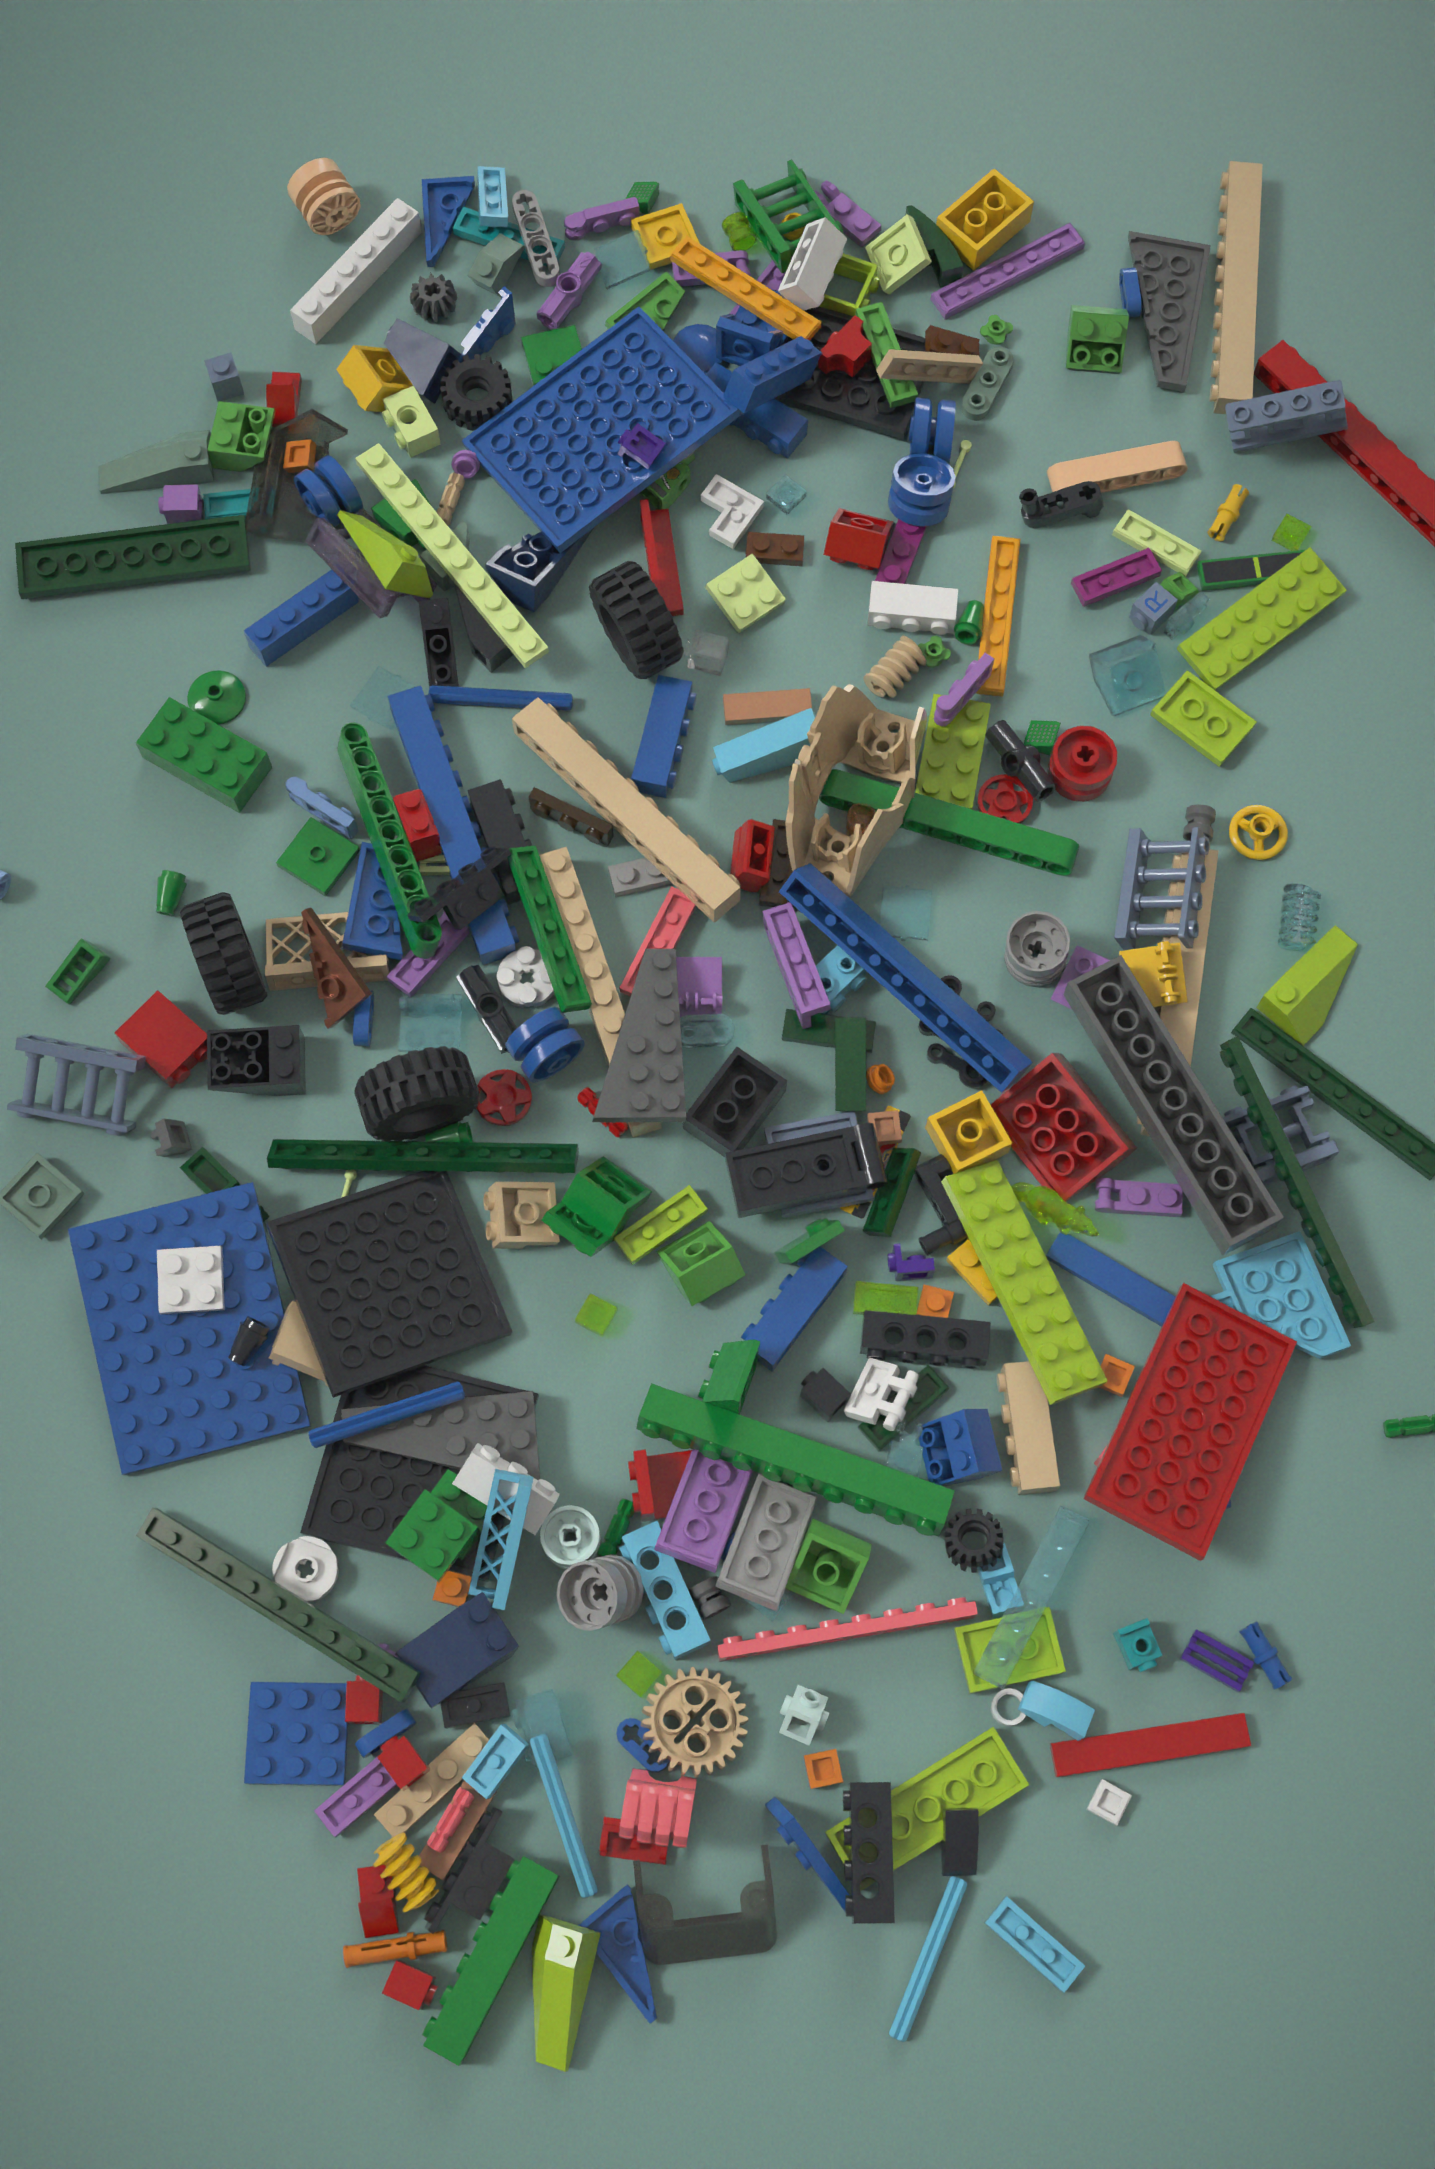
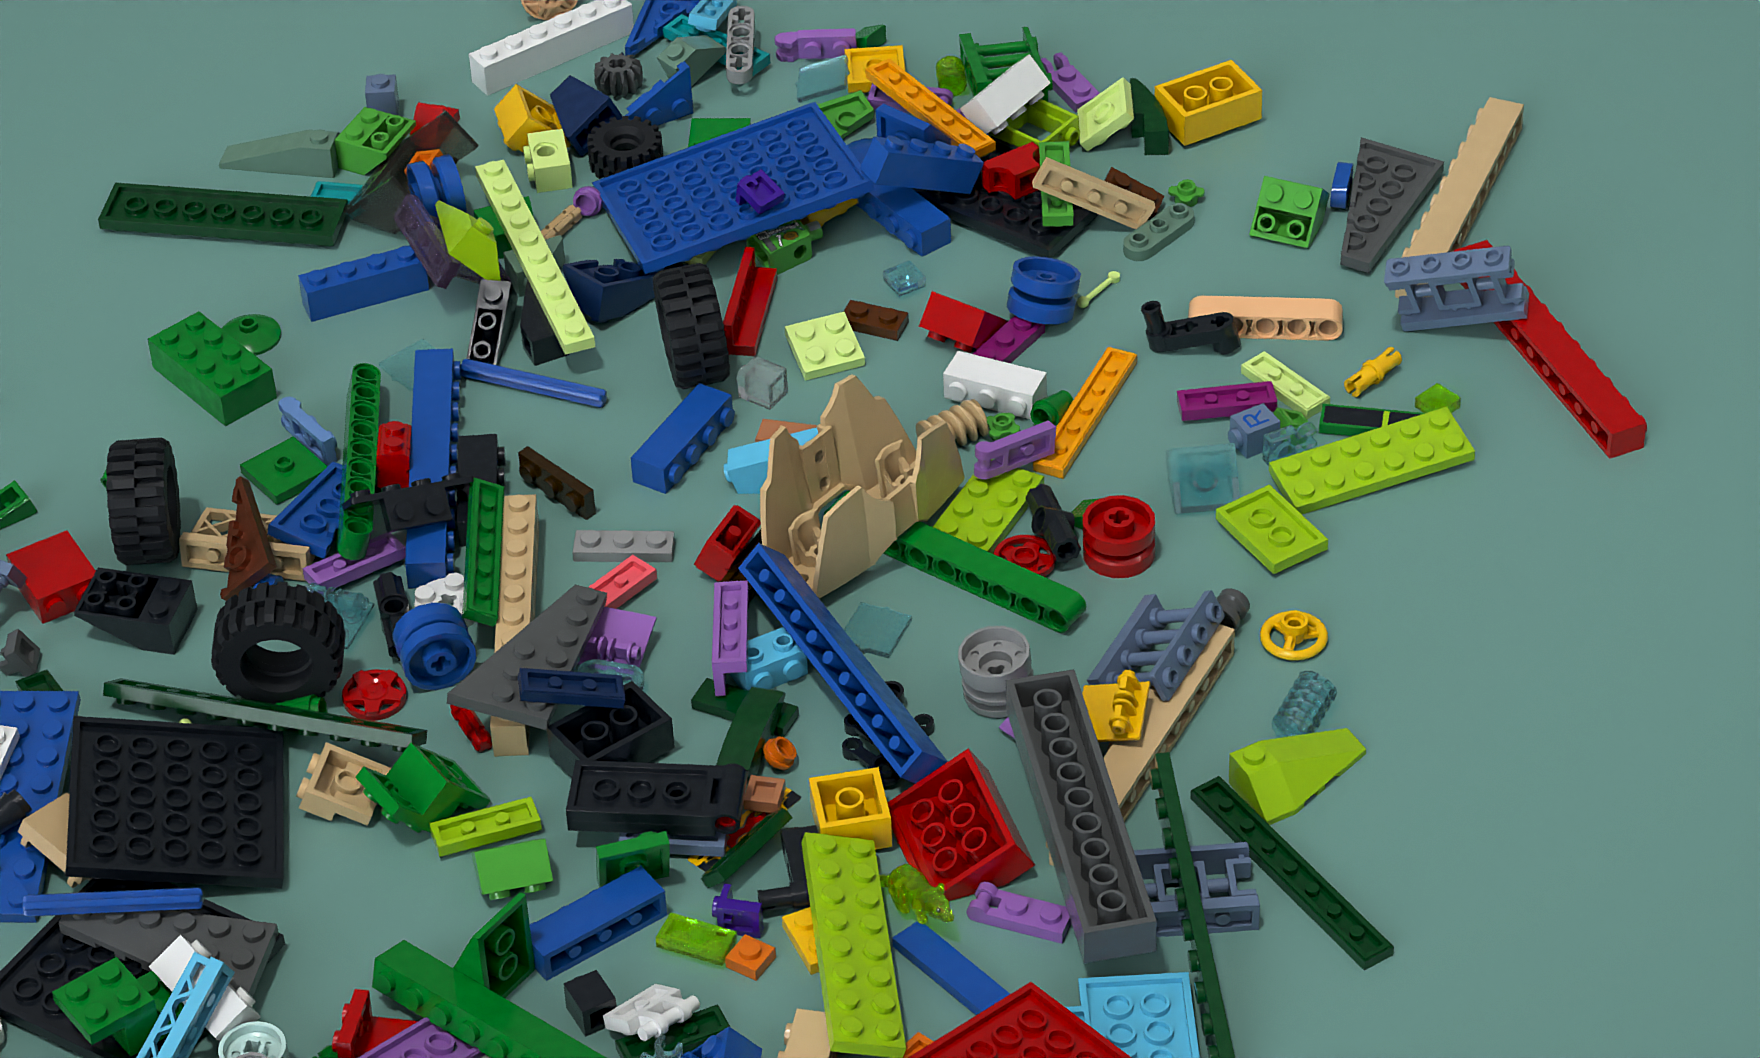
camera: 20 degrees right, 30 degrees down
medium lavender brick [158,485,203,524] -> none
tan brick [512,697,741,923] -> none
medium lavender piece [537,251,602,330] -> none
clear neon green plate [575,1293,618,1337] -> none
white plate [701,474,764,549] -> none
black brick [860,1310,991,1369] -> none
blue wheel [908,397,956,464] -> none
medium lavender tile [930,223,1085,320] -> none
none -> dark blue tile [518,668,625,708]

